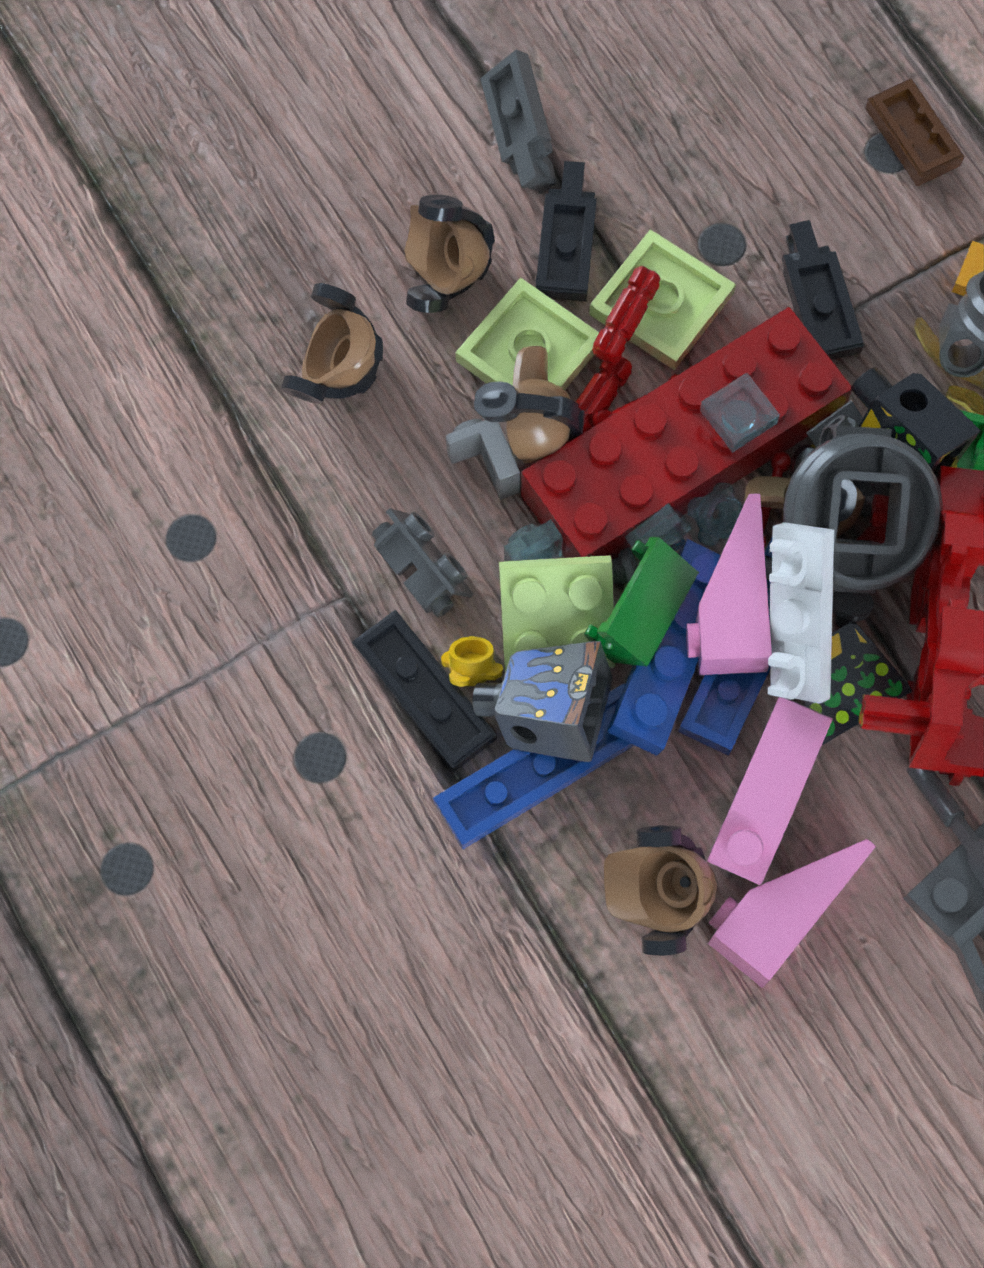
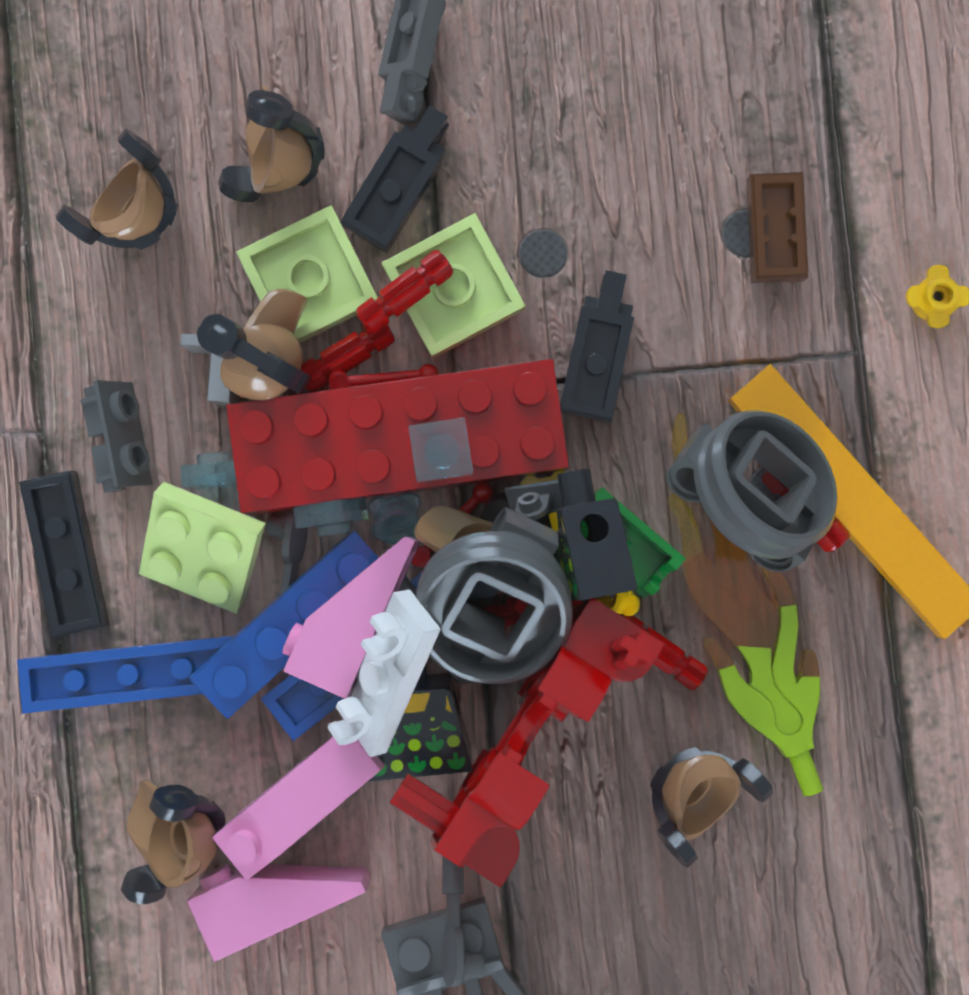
camera: 25 degrees right, 15 degrees up
yellow plate [441,636,503,687] -> none
dark grey torso [473,641,613,762] -> none
green hinge [584,537,699,667] -> none

